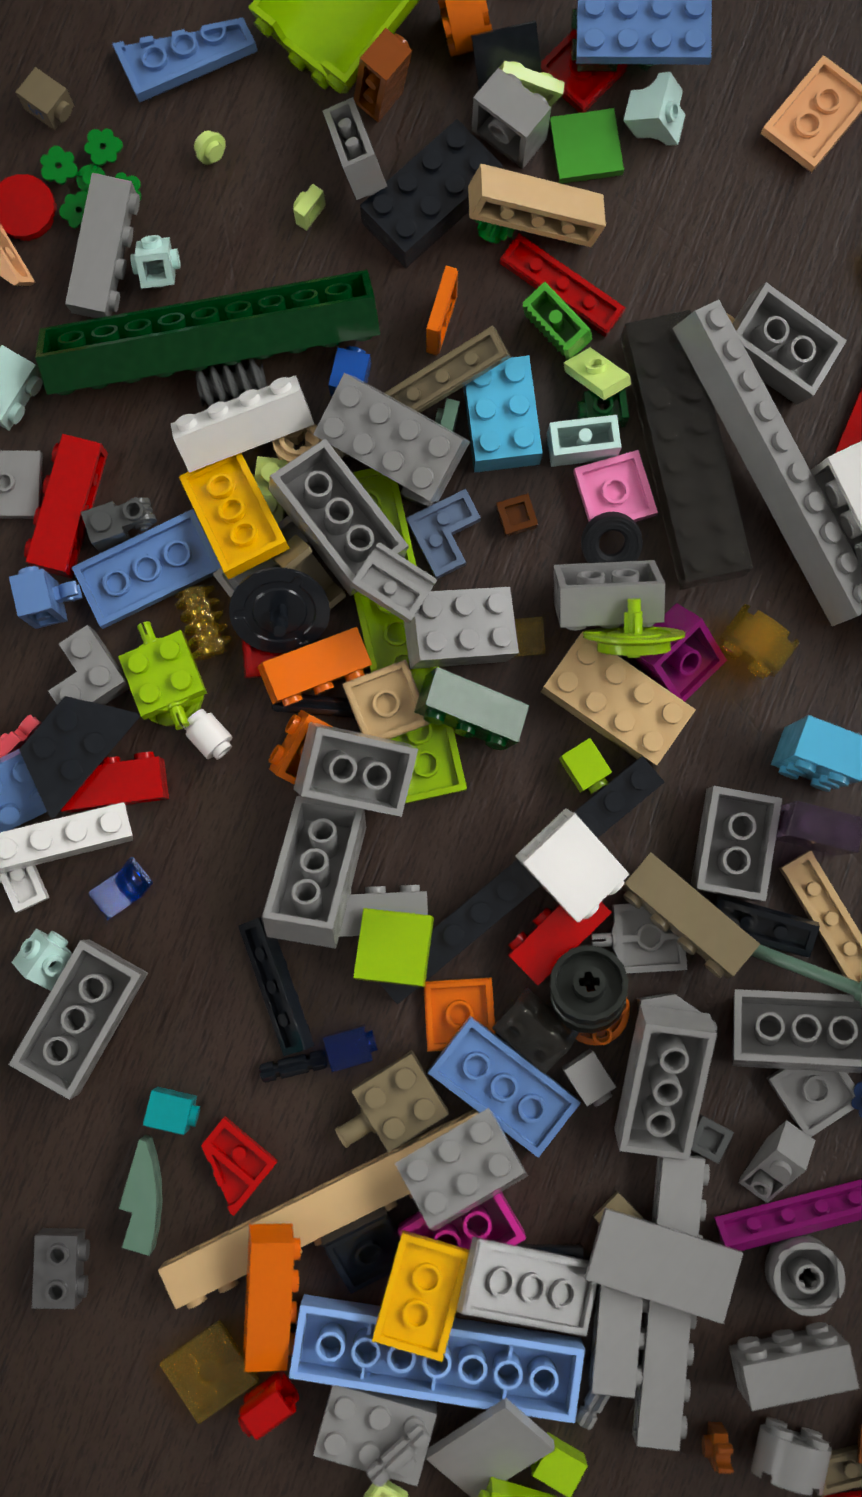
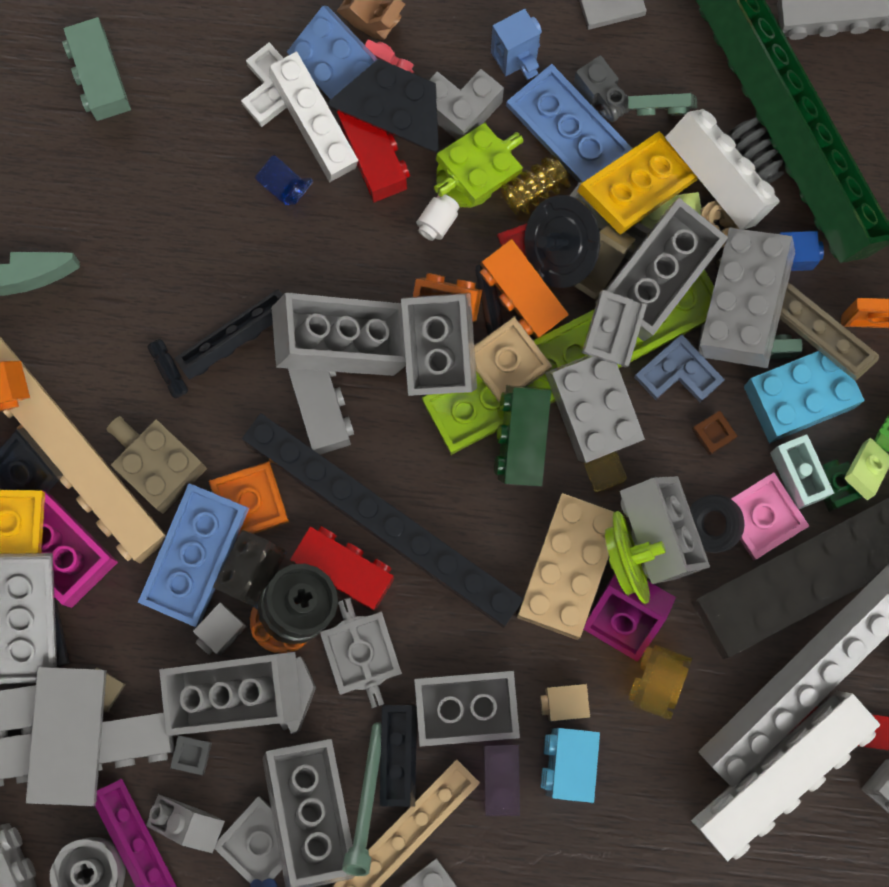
camera: 75 degrees right, 5 degrees down
light grey brick [9,939,148,1100] -> none
light aqua brick [11,928,73,991] -> none
red brick [24,434,108,579] -> none
light aqua brick [130,235,181,289] -> none
teal brick [143,1086,200,1135] -> none
red wing [201,1116,278,1216] -> none
clear blue brick [323,1024,378,1072] -> none
lime tile [353,908,434,988] -> none
light grey brick [395,1108,528,1231] -> none
white brick [515,808,629,923] -> none
lime brick [559,738,612,794] -> none
dark tan brick [621,852,760,979] -> none
none -> tan brick [540,684,590,721]
none -> sand green plate [628,93,697,116]

